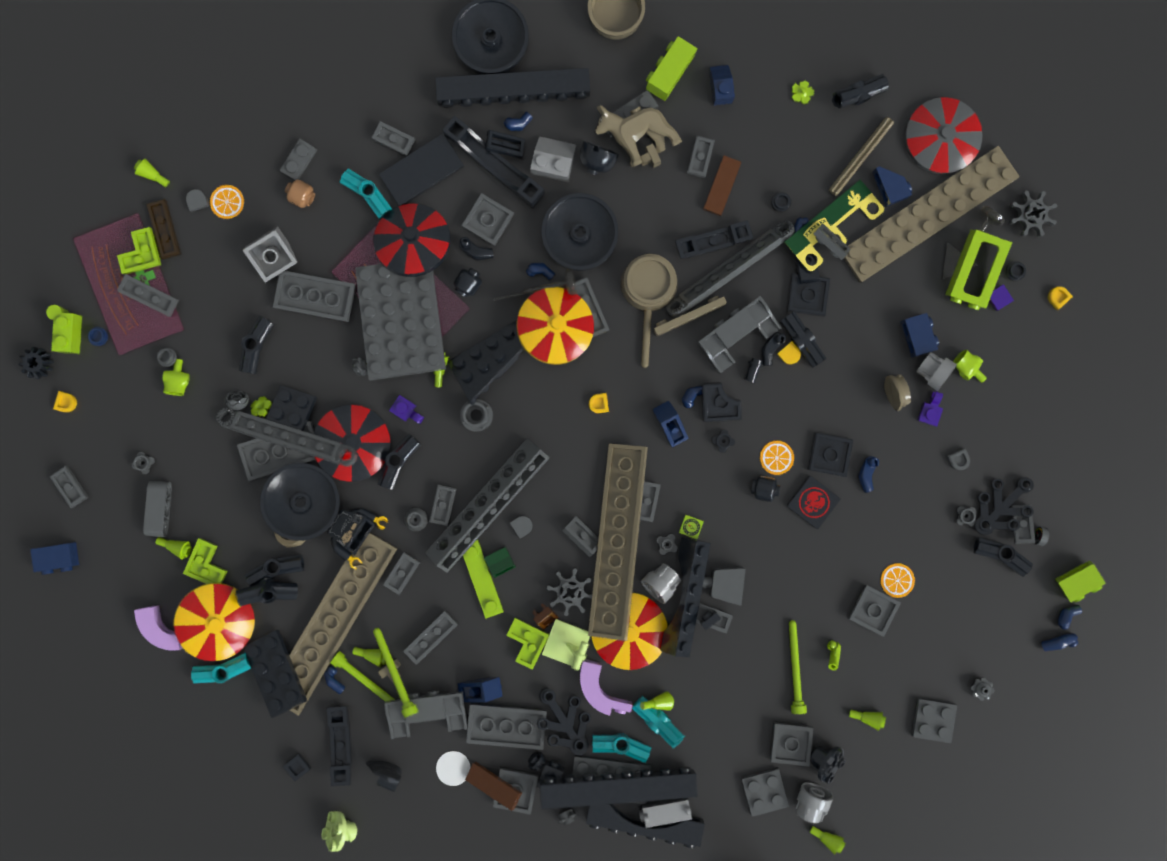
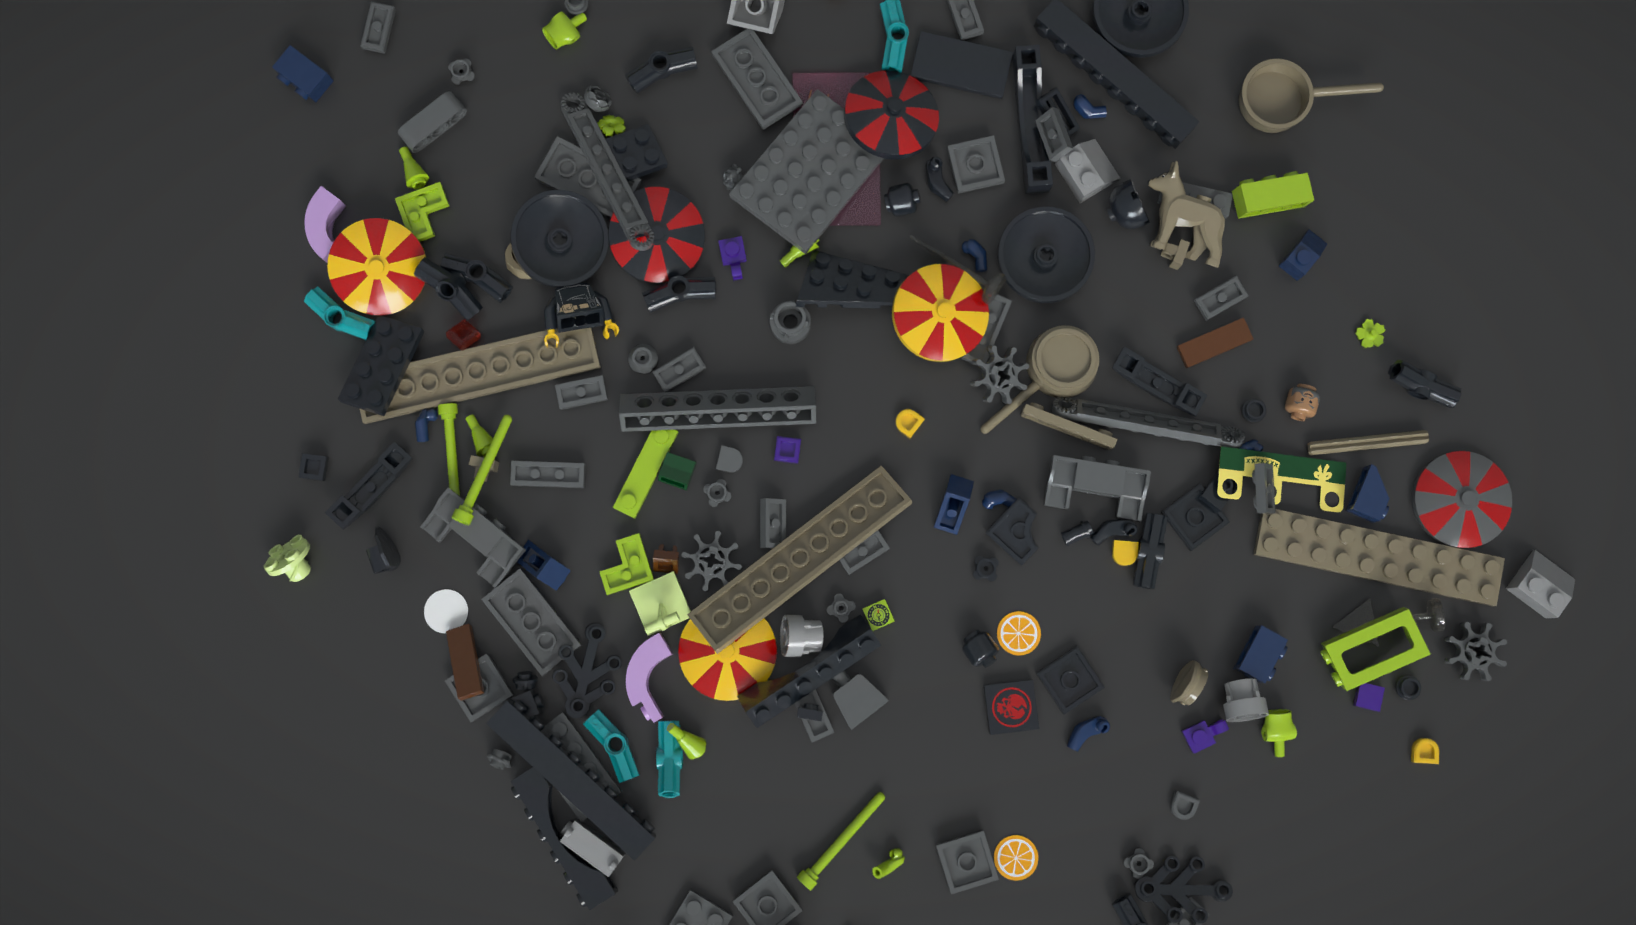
camera: 50 degrees right, 5 degrees down
none -> clear red tile [446,319,481,351]
none -> dark grey plate [703,479,731,507]
none -> dark purple tile [774,436,801,464]
none -> dark grey gear [970,345,1029,404]
none -> dark grey plate [1035,107,1073,162]
none -> medium nougat head [1285,384,1320,421]
none -> light grey slope [1506,550,1575,618]

